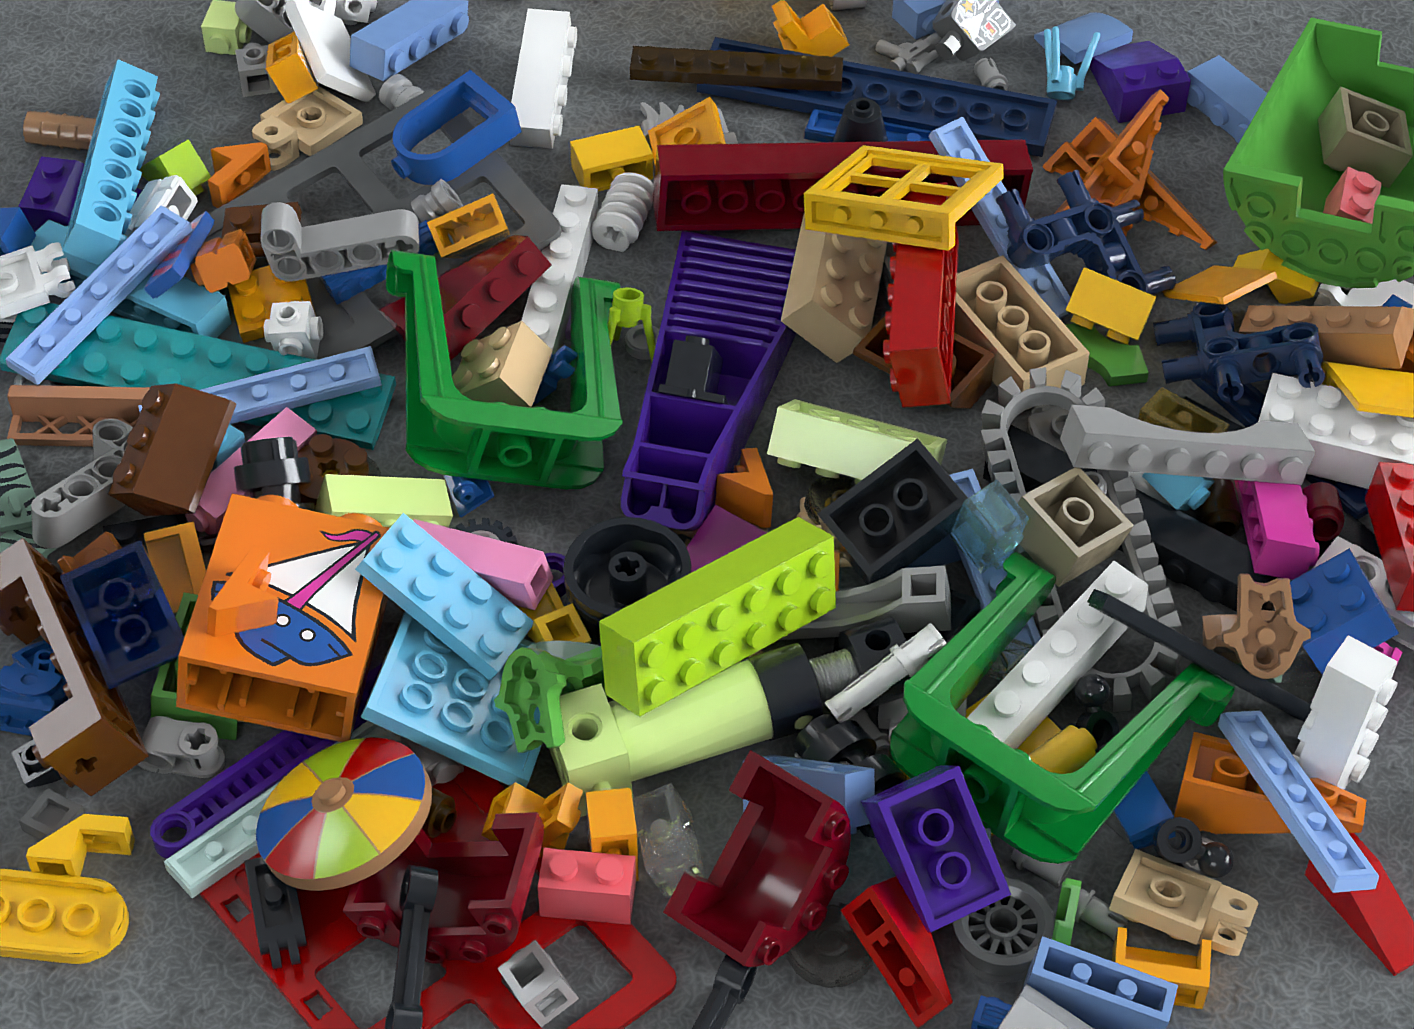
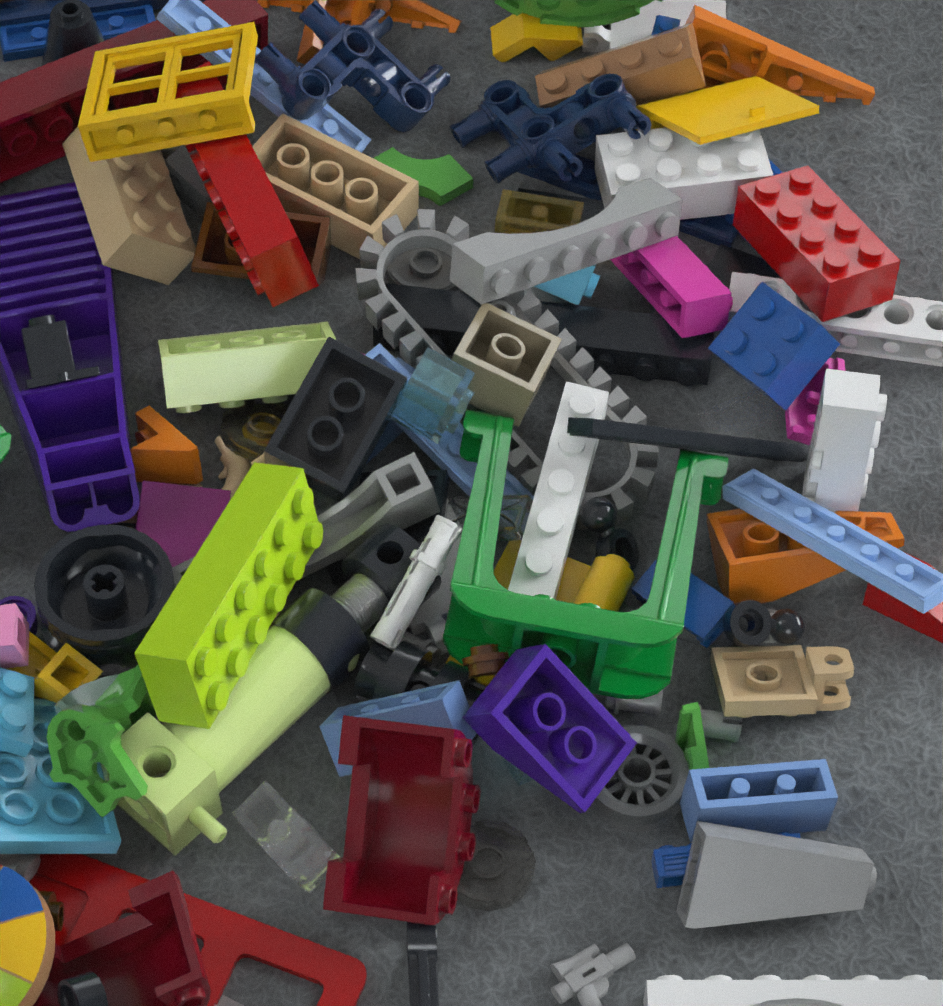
camera: 30 degrees left, 5 degrees up
light orange brick [481,782,583,857] -> none
coral brick [538,848,636,925] -> none
light orange panel [586,788,639,881] -> none
red slope [840,876,953,1029] -> none
yellow brick [1066,267,1156,345] -> none
light orange panel [1112,927,1211,1009] -> none
light orange piece [1163,265,1277,305] -> none
dark brown brick [1197,478,1242,536] -> none
medium nougat hips [1202,573,1311,683] -> none
dark red brick [1302,482,1345,541] -> none
none -> reddish brown plate [462,644,509,677]

